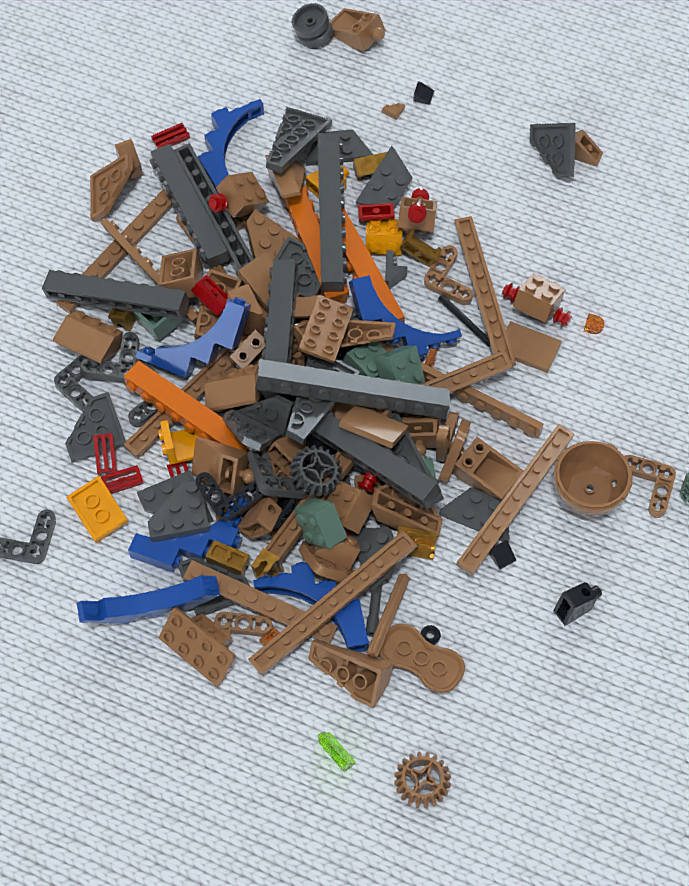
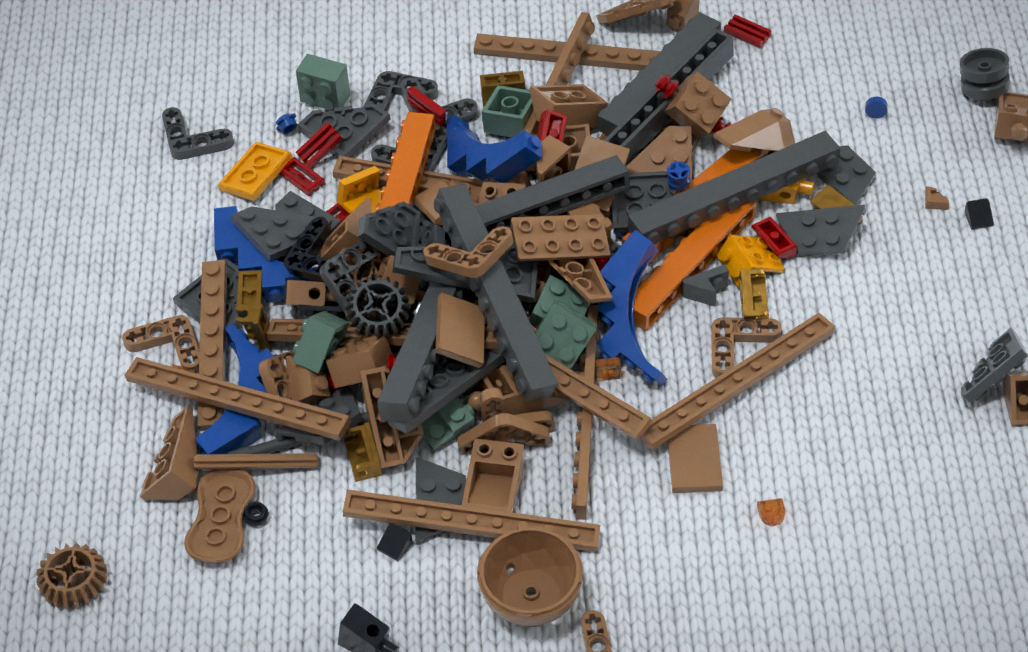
camera: 65 degrees right, 10 degrees down
dark grey brick [42,270,190,320] -> none
medium nougat slope [53,310,123,364] -> none
blue arch [76,575,220,624] -> none
medium nougat bracket [159,607,236,687] -> none
blue arch [198,99,264,193] -> none
dark grey wing [266,107,332,173] -> none
clear neon green slope [318,732,356,772] -> none
medium nougat brick [397,188,438,233] -> none
black bar [438,294,490,347] -> none
medium nougat brick [502,273,572,328] -> none
none -> blue plate [276,113,297,134]
none -> sand green brick [296,54,350,111]
none -> red tile [407,86,446,128]
none -> medium nougat beam [423,226,513,278]
none -> blue wheel [667,161,690,191]
none -> blue tile [865,96,888,119]

